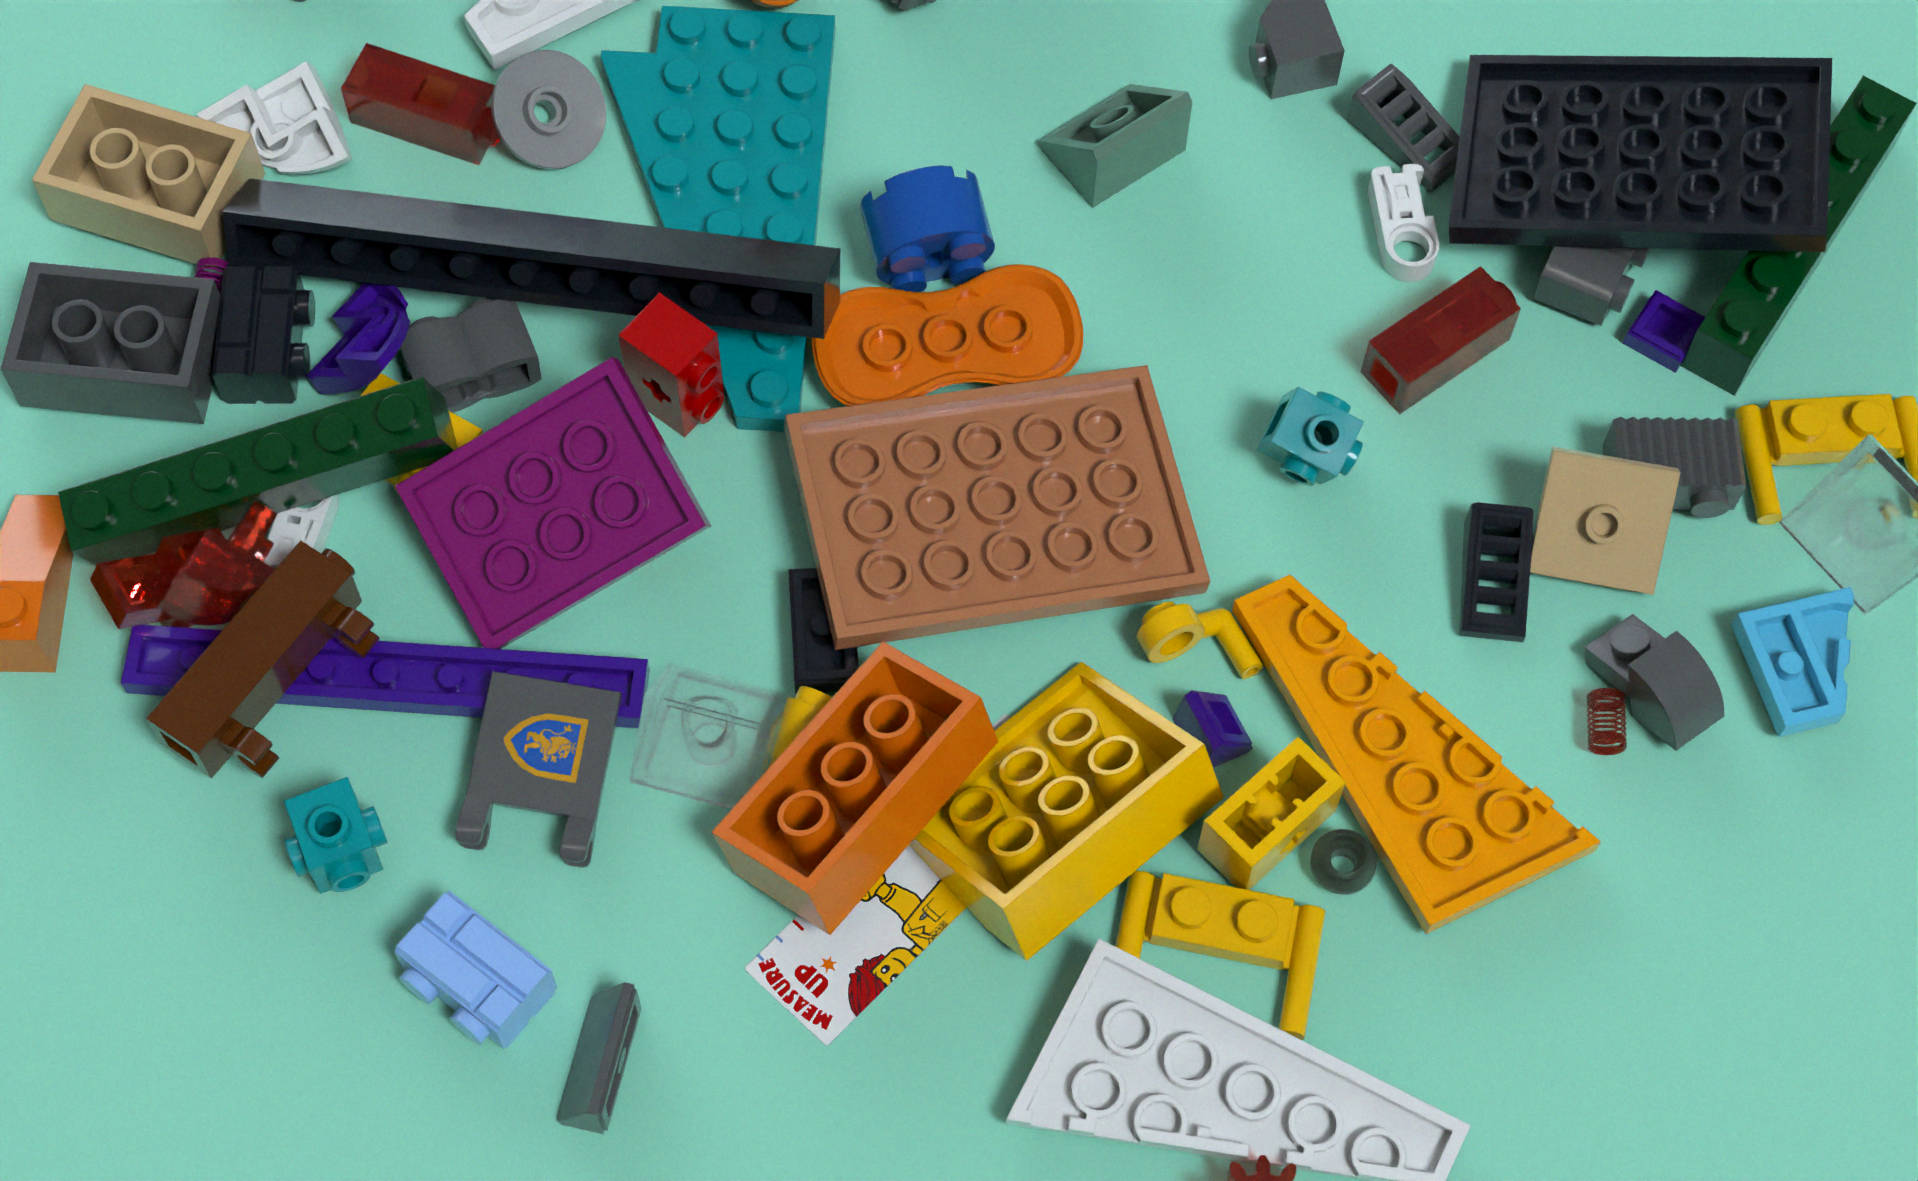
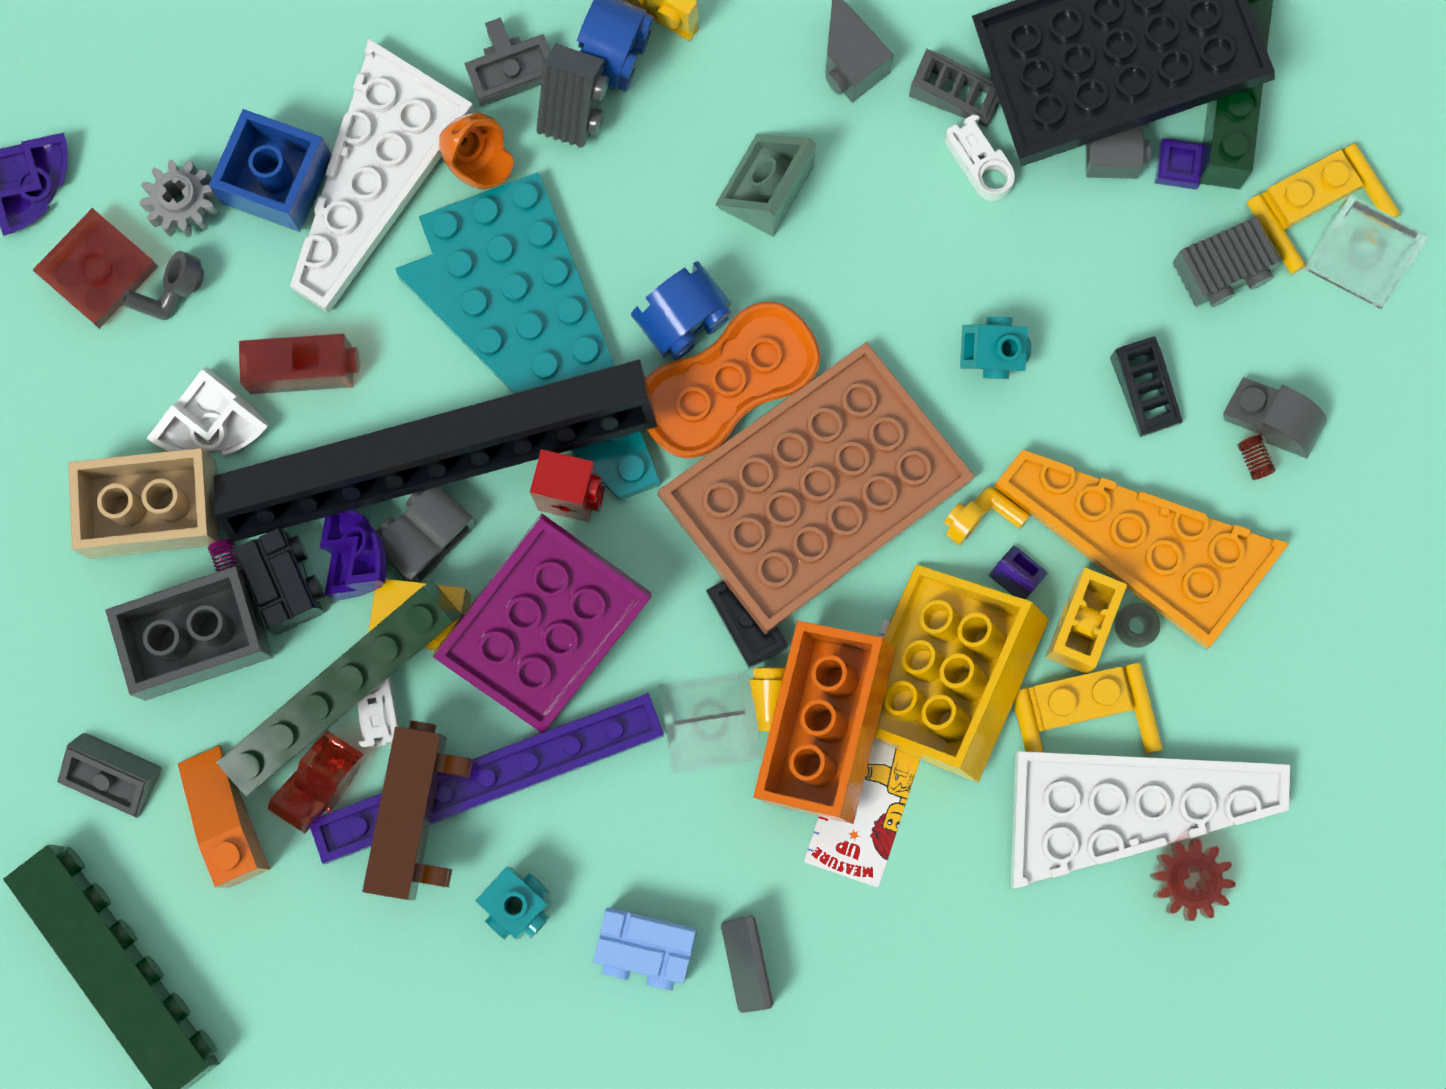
camera: 20 degrees left, 15 degrees up
clear red brick [157,500,277,626] -> none
dark grey flag [455,671,622,868] -> none
light grey dish [491,50,606,169] -> none
clear red brick [1360,266,1521,414] -> none
tan plate [1530,446,1681,595] -> none
medium azure wing [1731,587,1854,737] -> none

